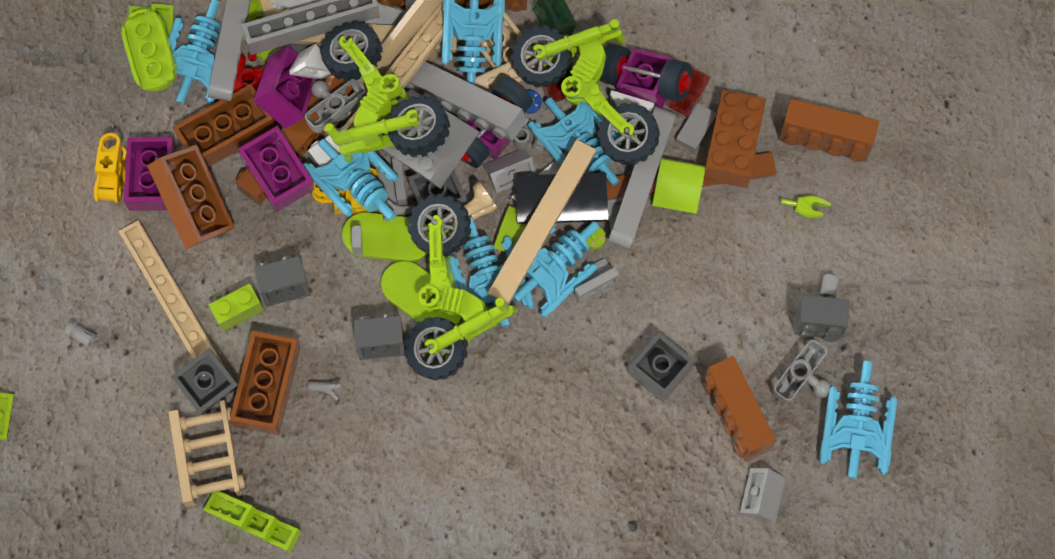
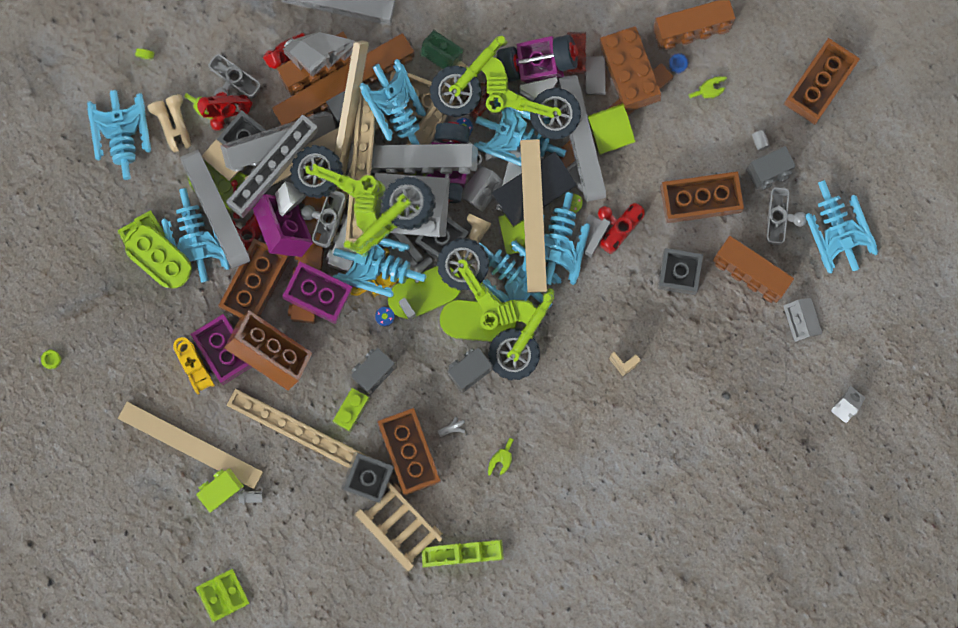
camera: 30 degrees left, 10 degrees up
none -> tan tile [118,402,263,489]
none -> lime brick [196,468,244,513]
none -> blue tile [375,307,395,327]
none -> lime hand [488,438,514,476]
none -> red piece [598,203,645,254]
none -> tan panel [609,352,641,376]
none -> dark orange brick [660,171,744,223]
none -> blue tile [669,54,688,74]
none -> dark orange brick [784,38,860,125]

